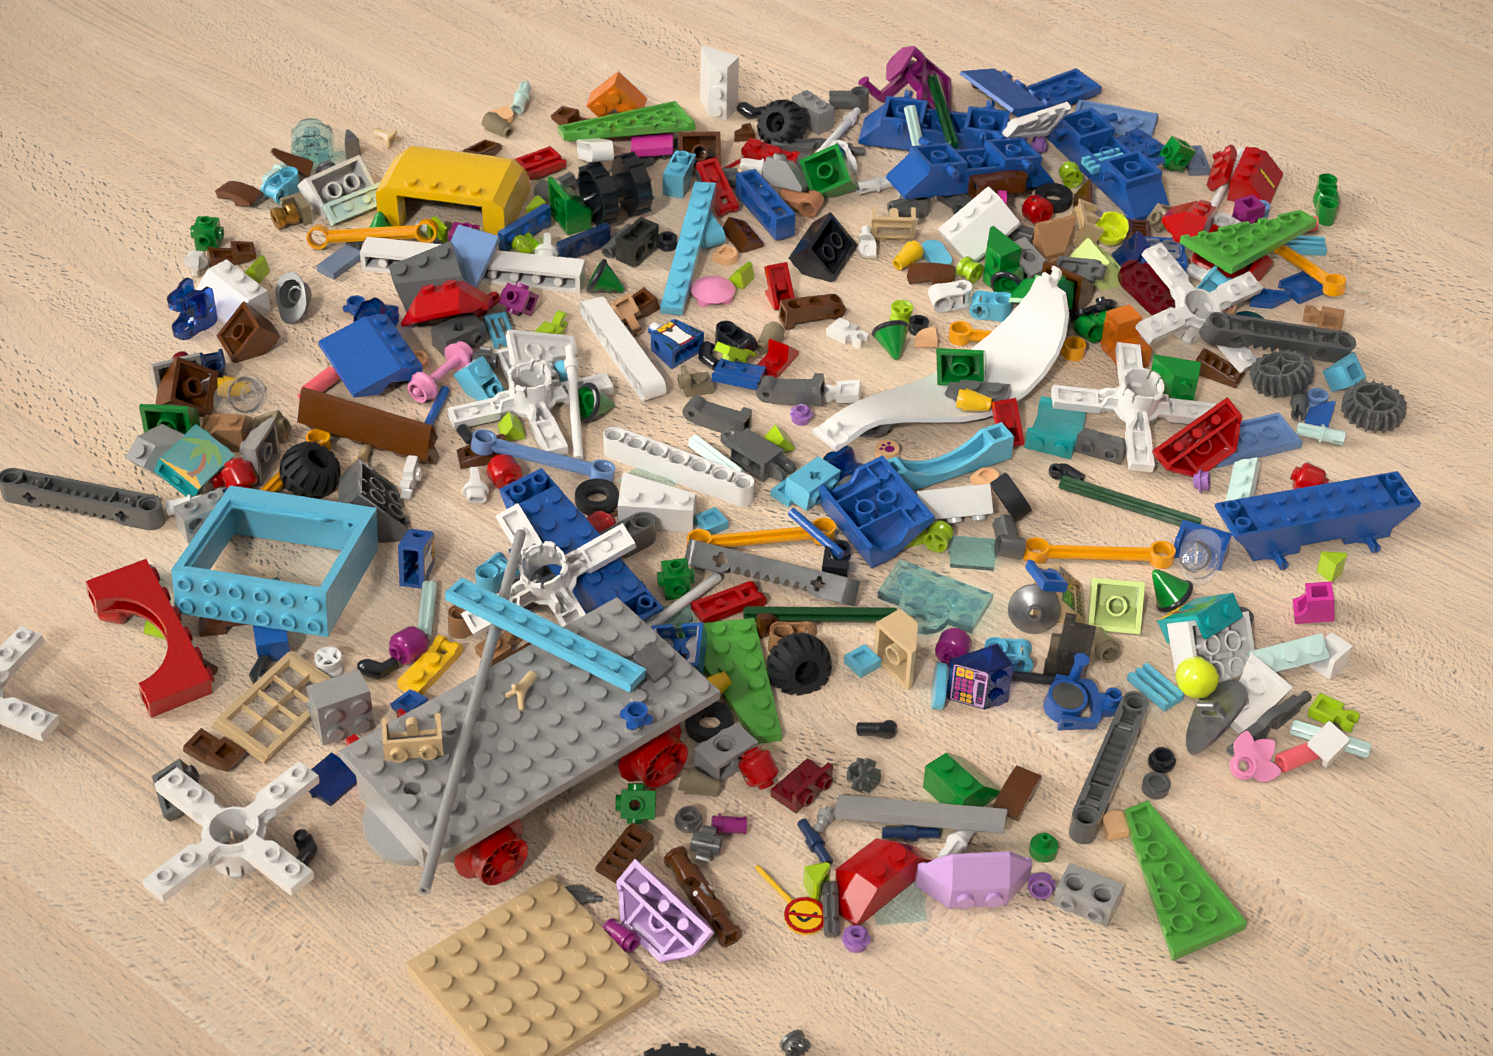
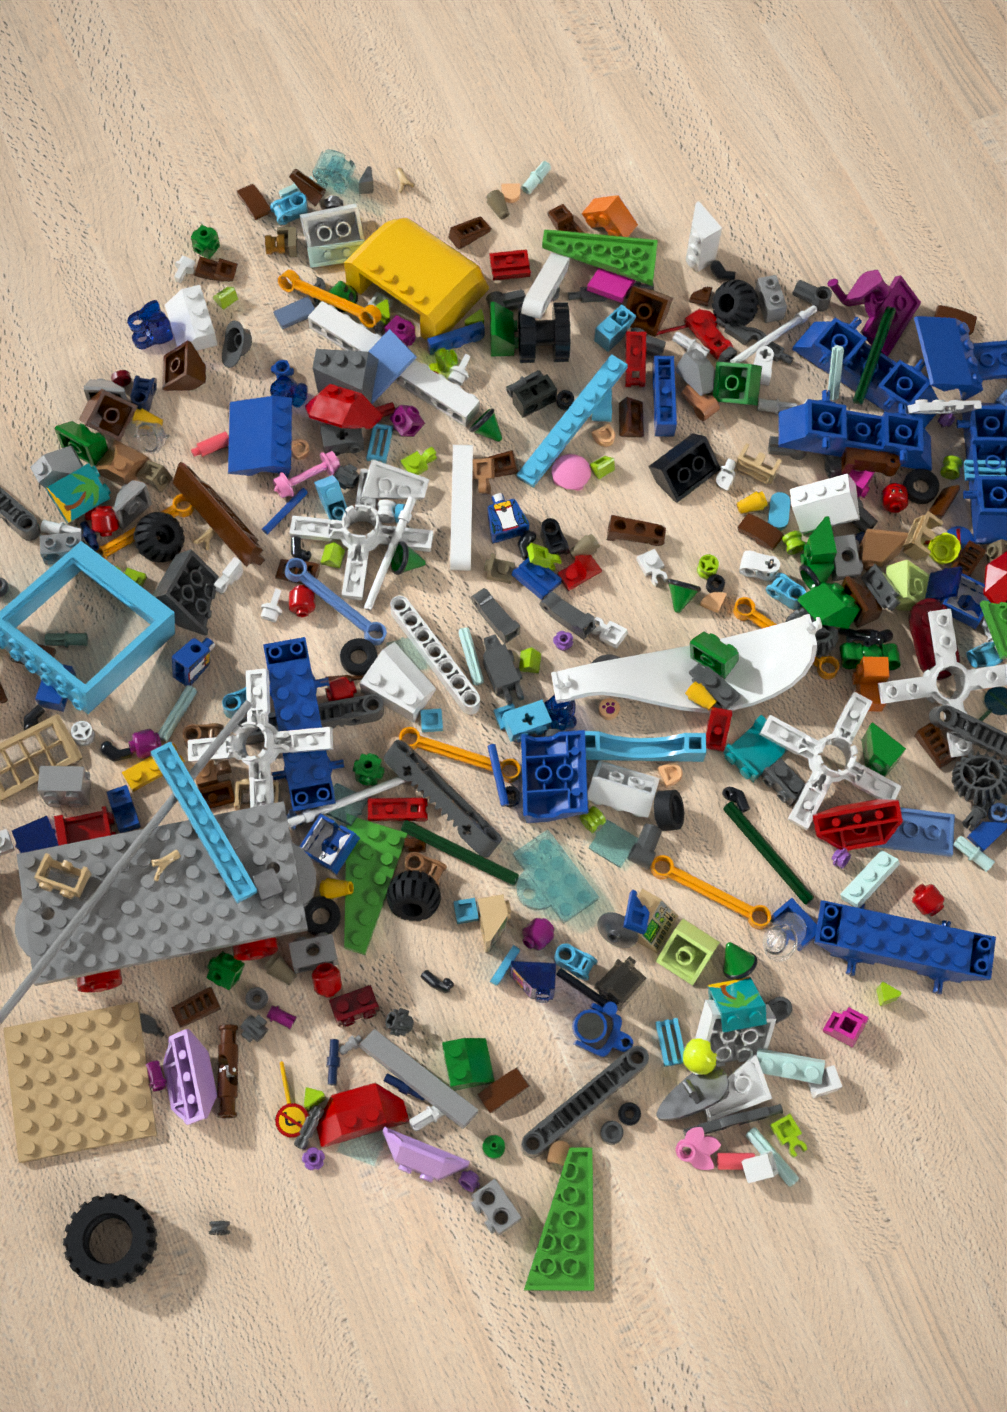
camera: 25 degrees right, 25 degrees up
dark blue plate [556,223,611,259] -> none
blue plate [620,701,653,730] -> none
red slope [764,262,795,310] -> none
black panel [821,546,849,585] -> none
dark tan cone [1089,627,1120,663] -> none

